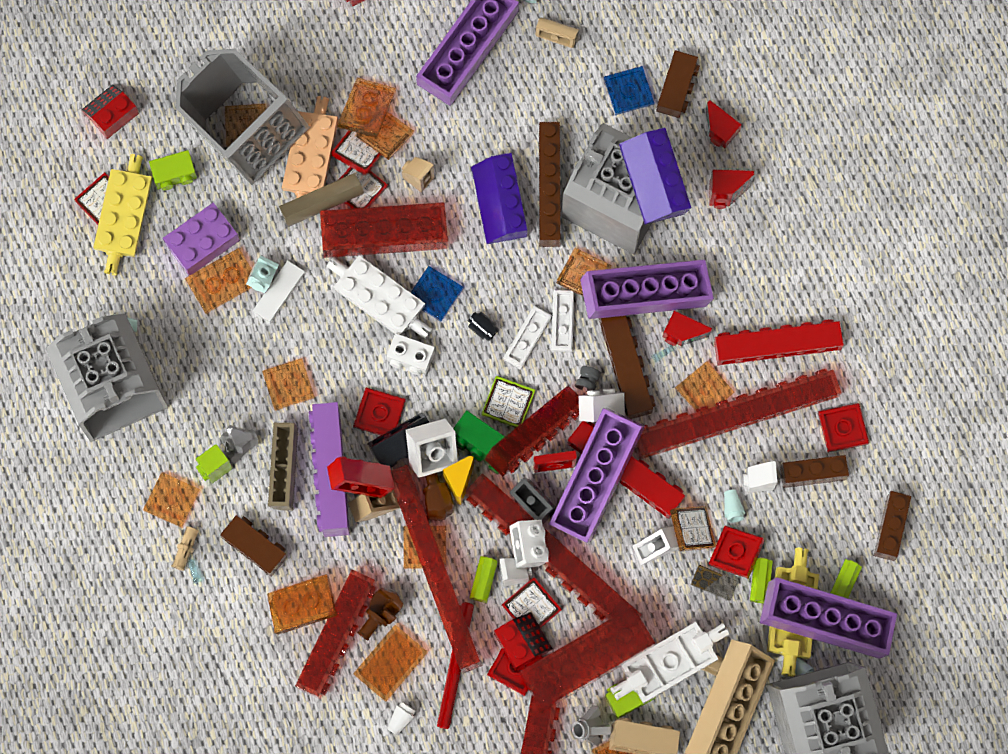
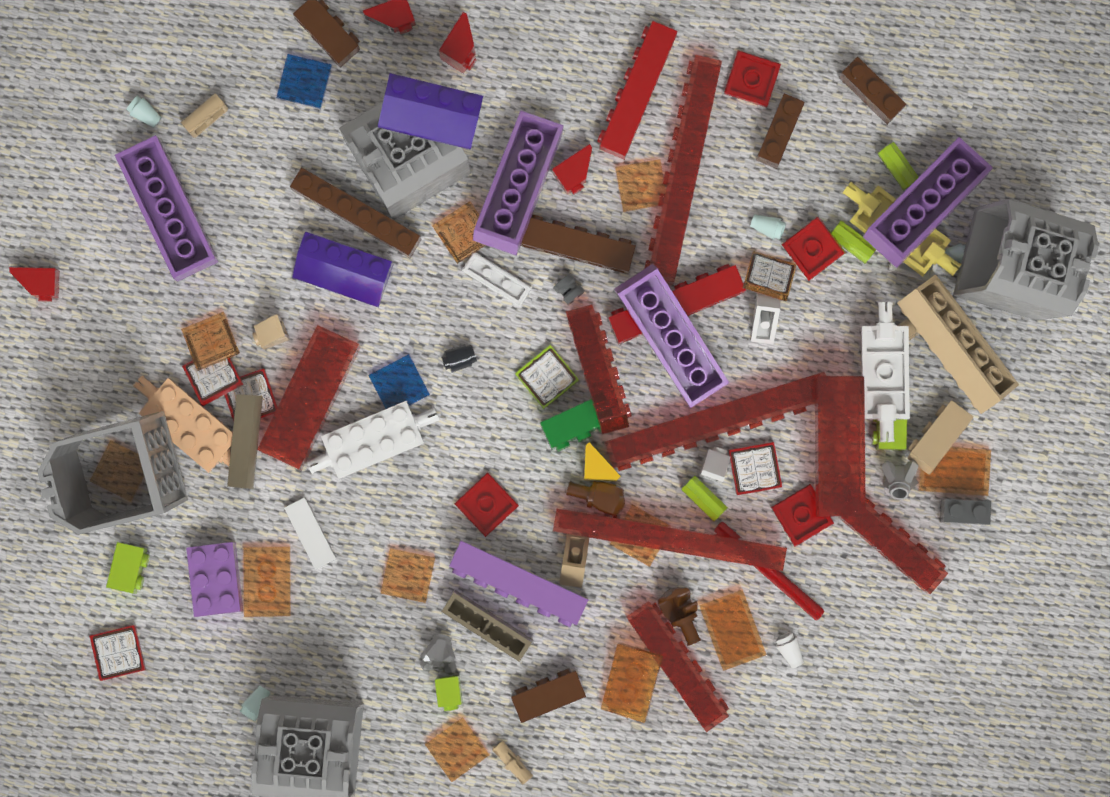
camera: 60 degrees left, 10 degrees up
red slope [81,84,139,139] -> none
light yellow plate [93,154,152,276] -> none
clear light blue piece [188,560,202,584] -> none
light aqua brick [246,255,279,293] -> none
red brick [327,456,395,498] -> none
clear orange tile [338,77,396,138] -> none
black brick [367,412,430,468] -> none
white brick [386,333,435,376] -> none
white brick [406,418,458,478] -> none
red slope [494,612,553,671] -> none
white tile [503,306,552,369] -> none
dark grey brick [509,478,557,524] -> none
white brick [509,520,549,568] -> none
red tile [533,450,577,473] -> none
white brick [579,388,625,422] -> none
clear light blue piece [651,345,674,363] -> none
clear smoke tile [690,565,738,601] -> none
white slope [743,461,777,492] -> none

